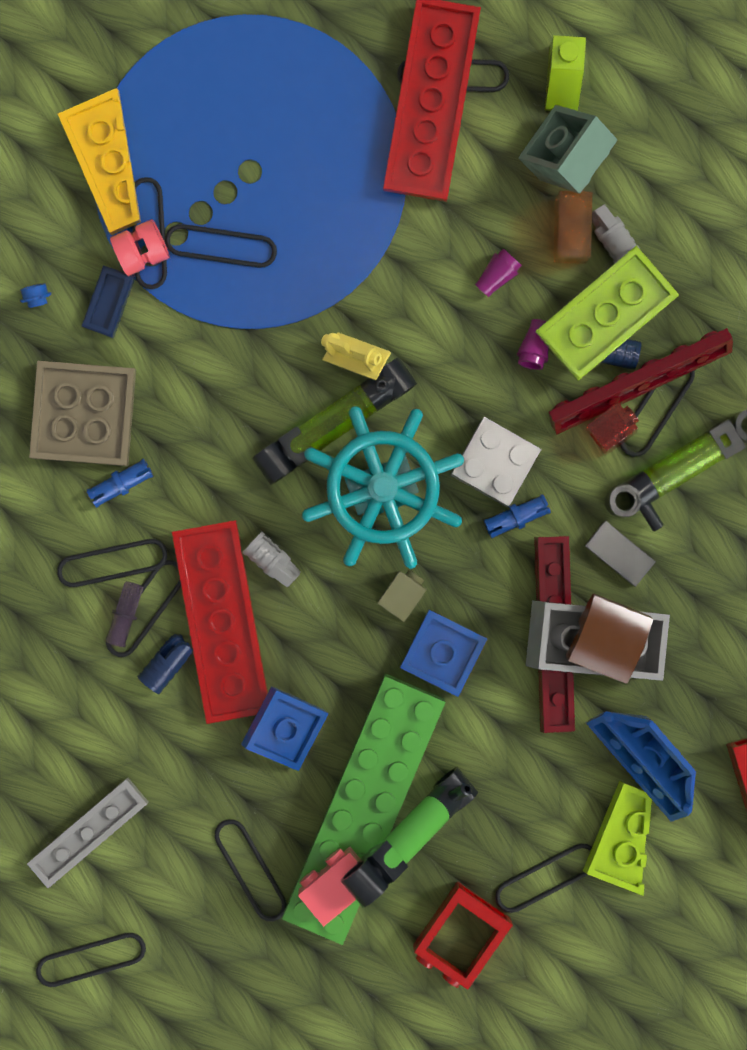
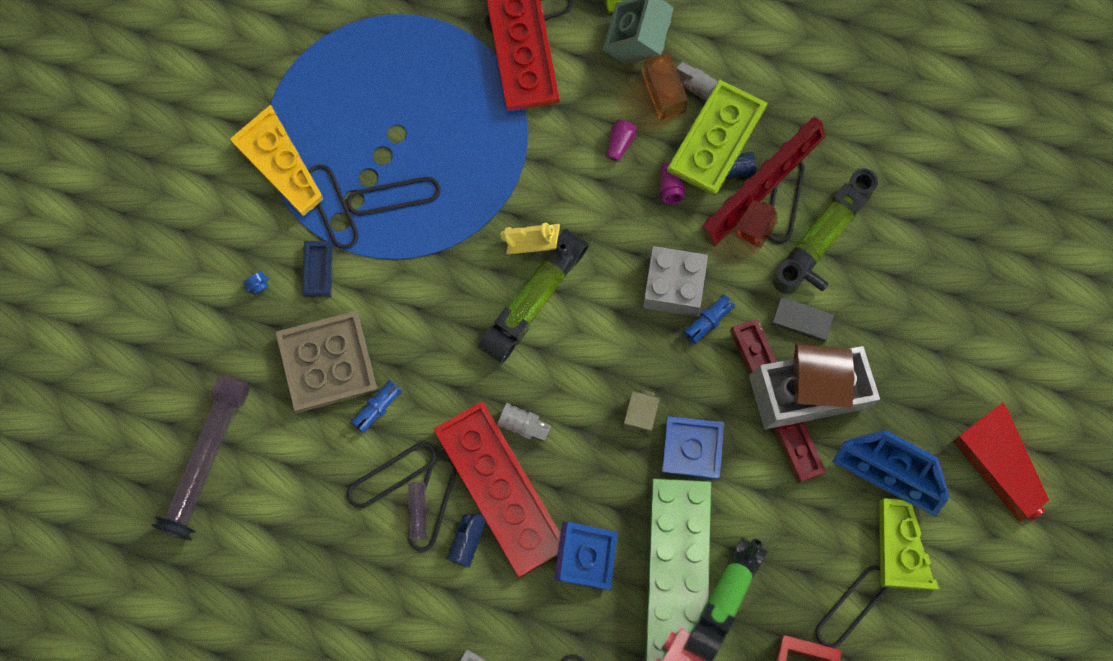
camera: 25 degrees left, 15 degrees down
coral wheel [110,219,170,277] -> none
teal piece [302,406,464,569] -> none

